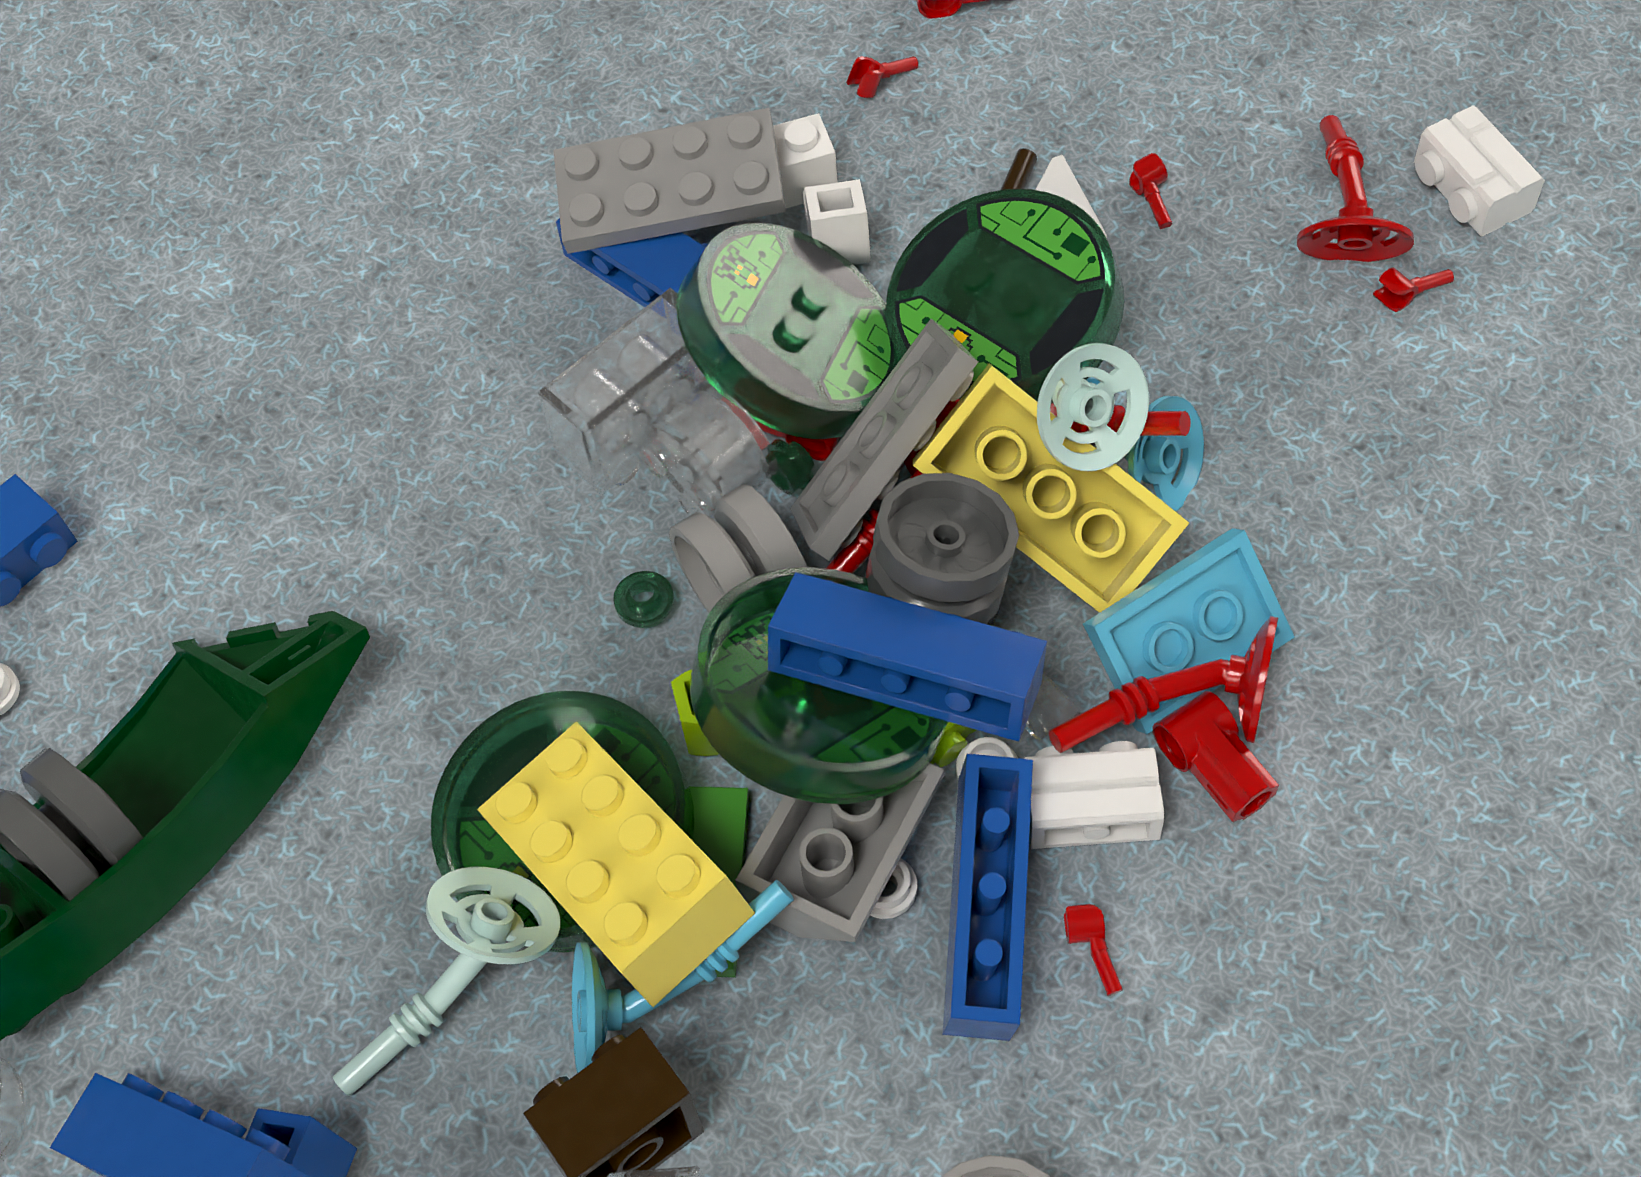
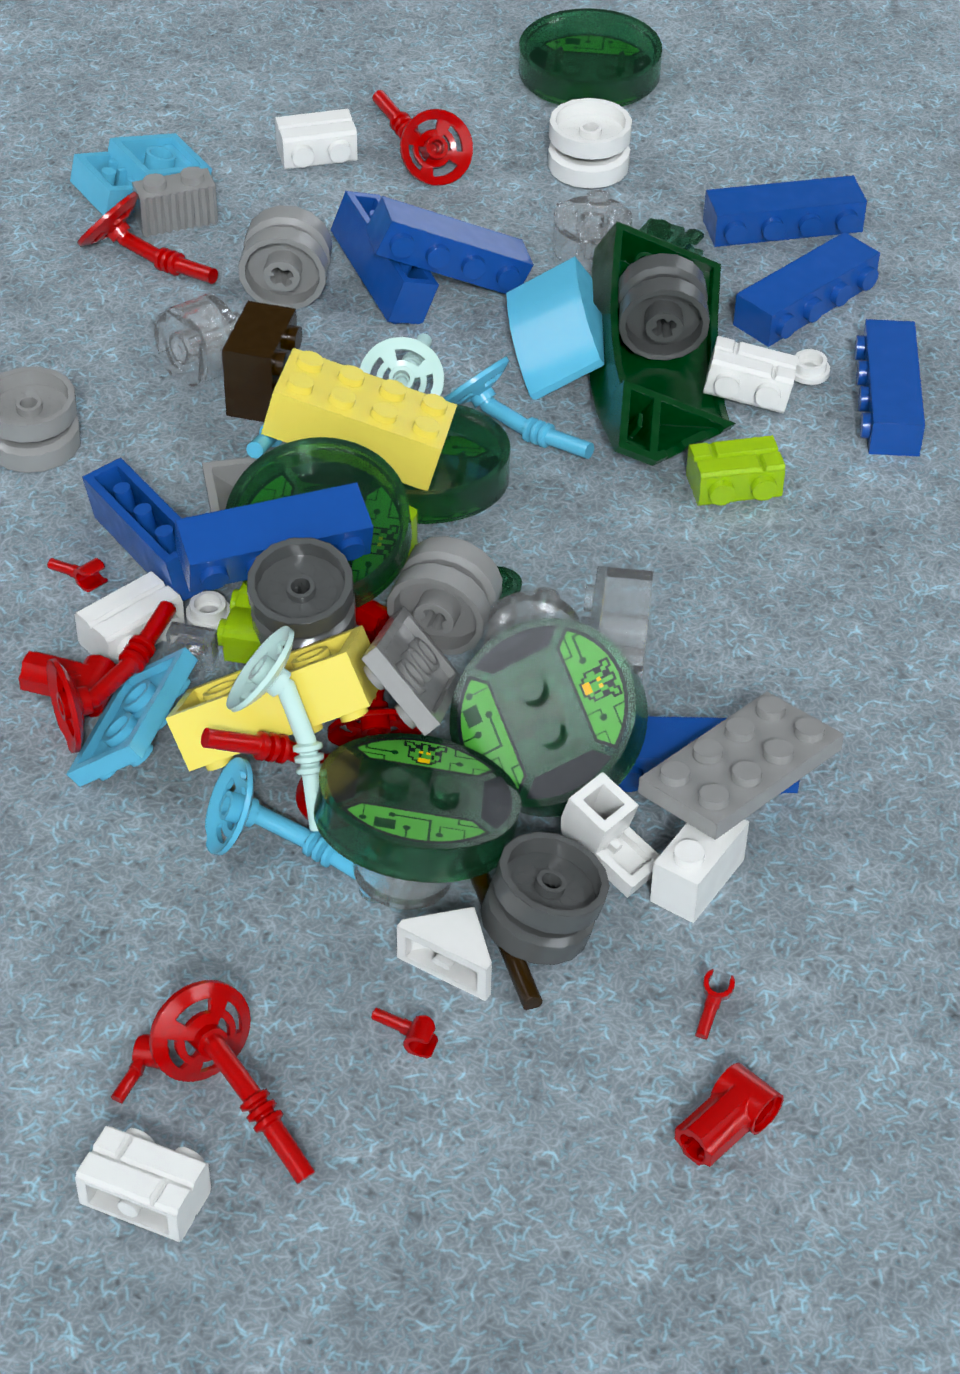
camera: 135 degrees right, 15 degrees down
none -> medium azure dish [444,356,594,459]
none -> dark grey wheel [480,832,610,965]
none -> medium azure slope [506,256,605,400]
none -> lime brick [686,435,786,506]
none -> white brick [703,336,798,414]

